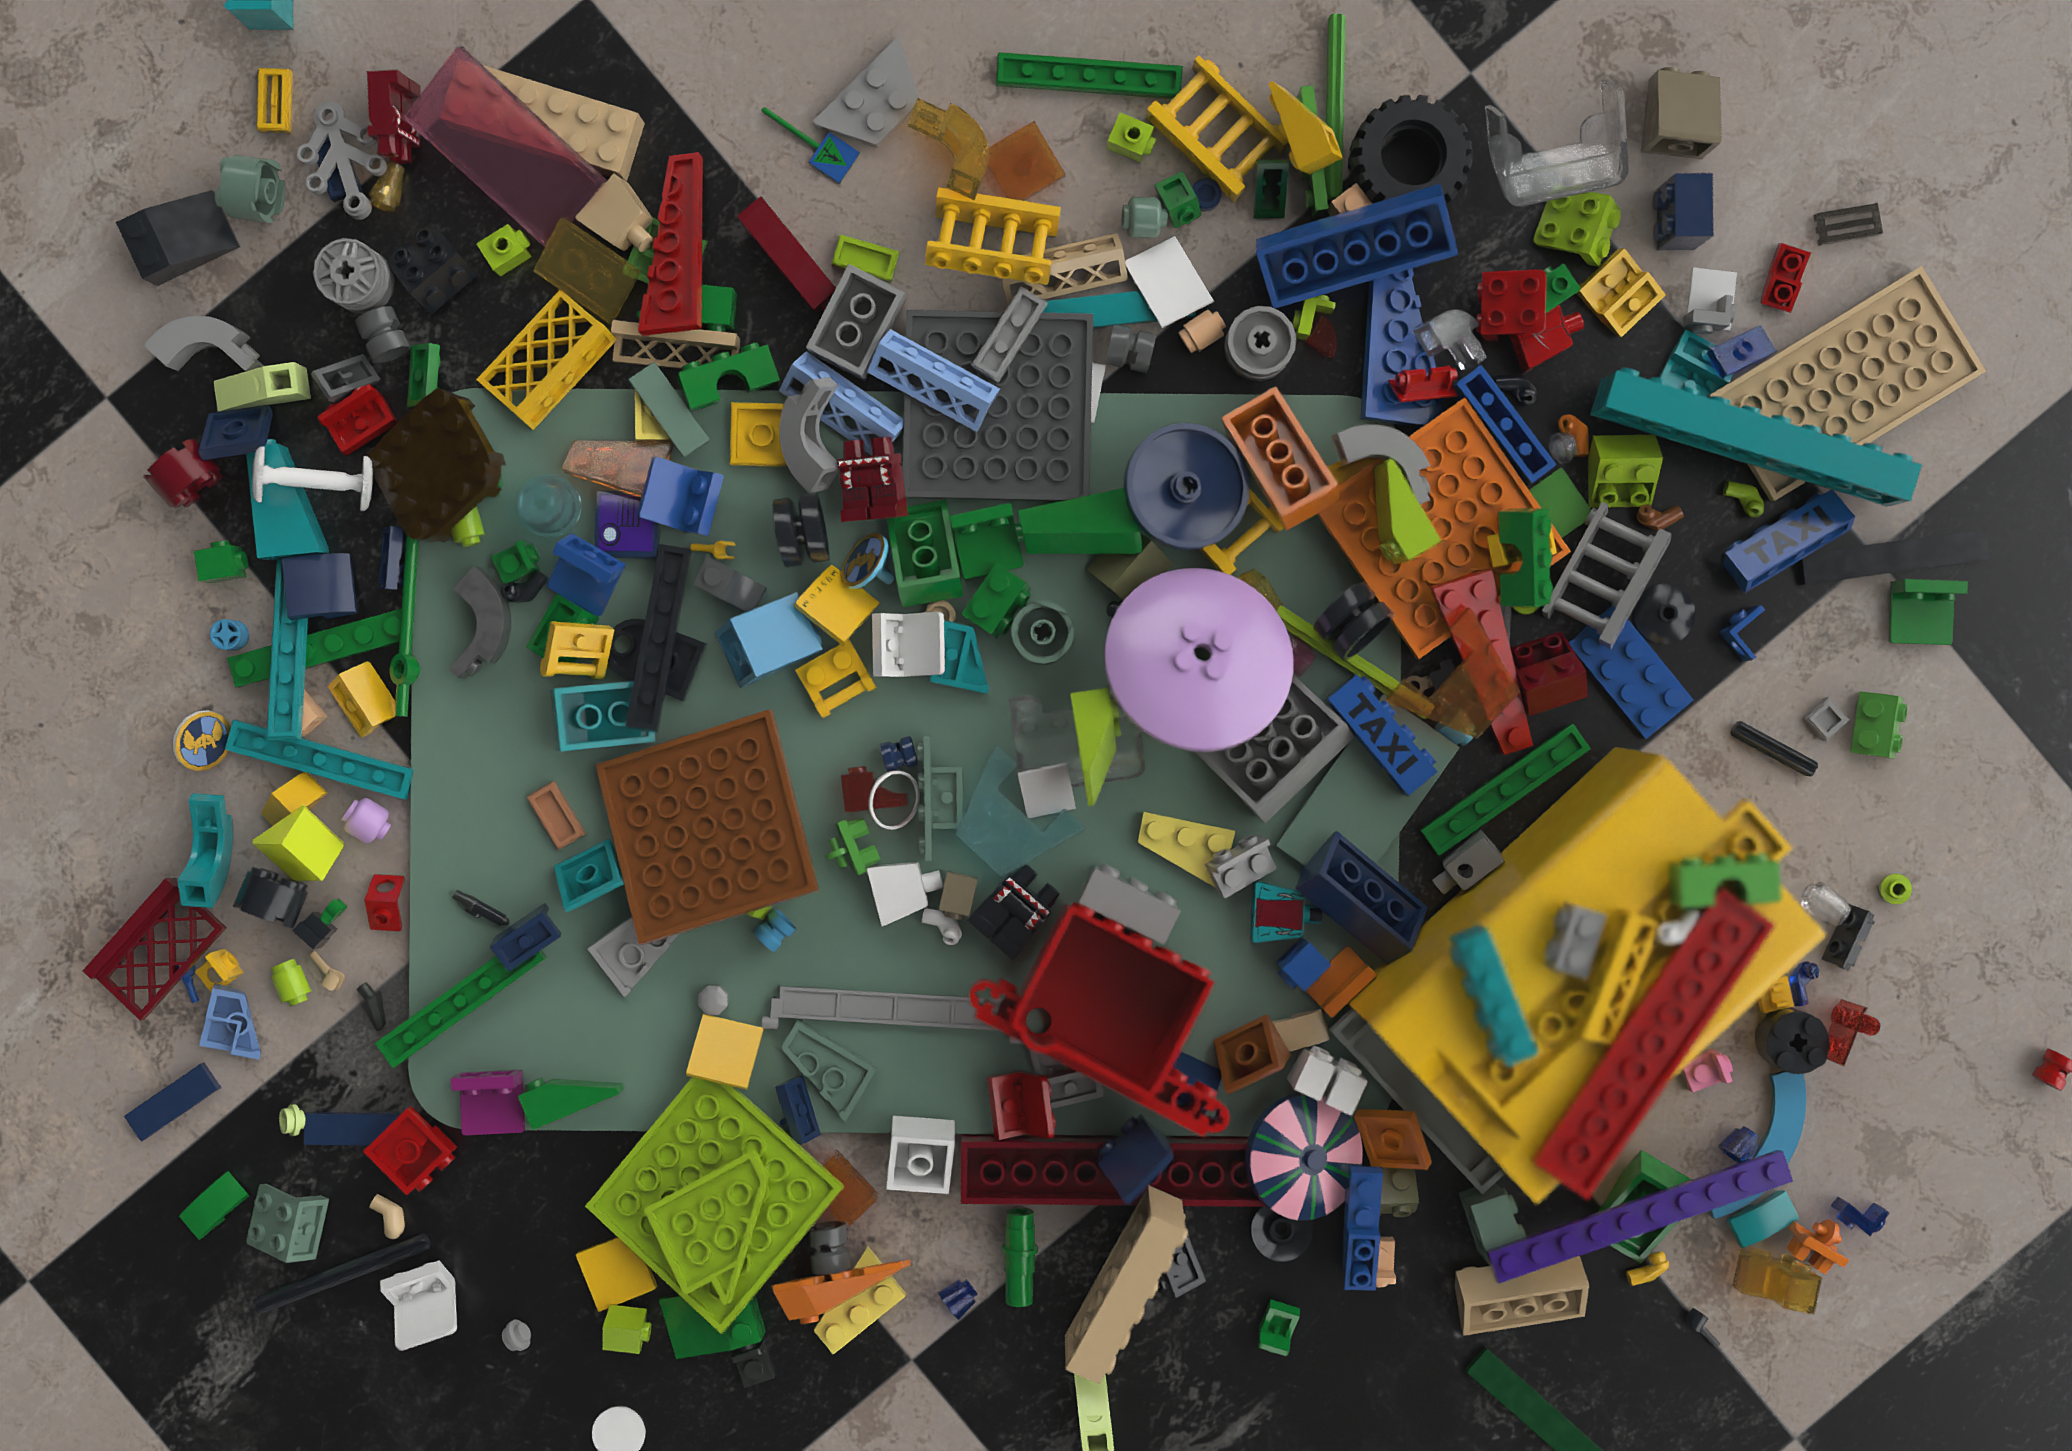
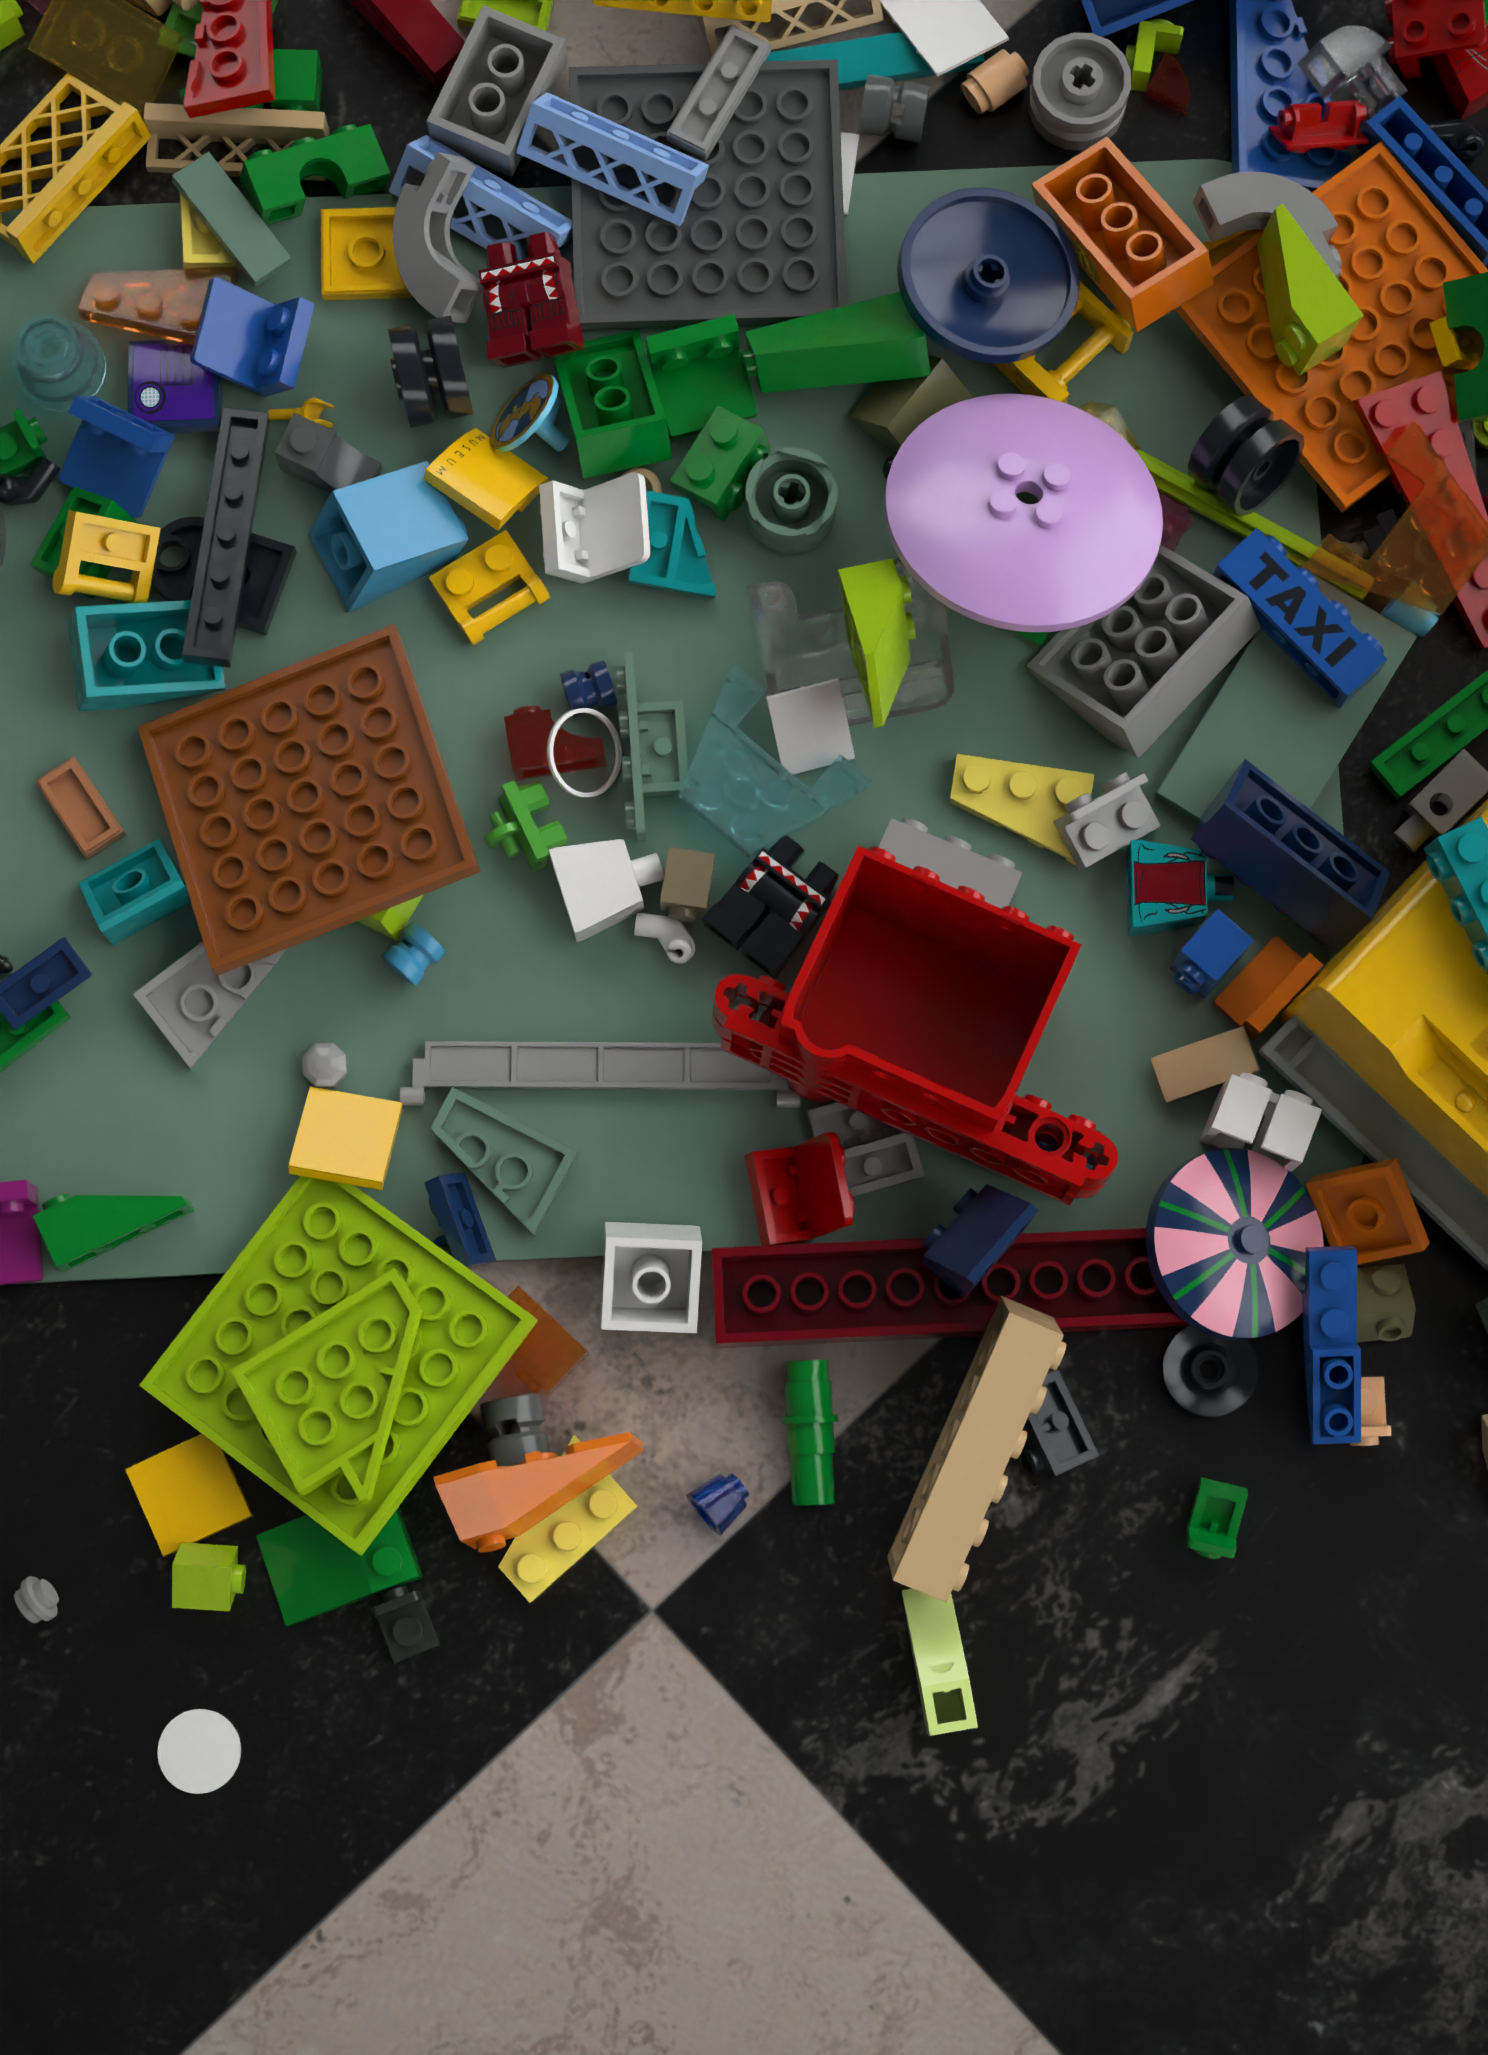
camera: 10 degrees left, 10 degrees down
dark orange slope [1214,1014,1291,1095] -> none

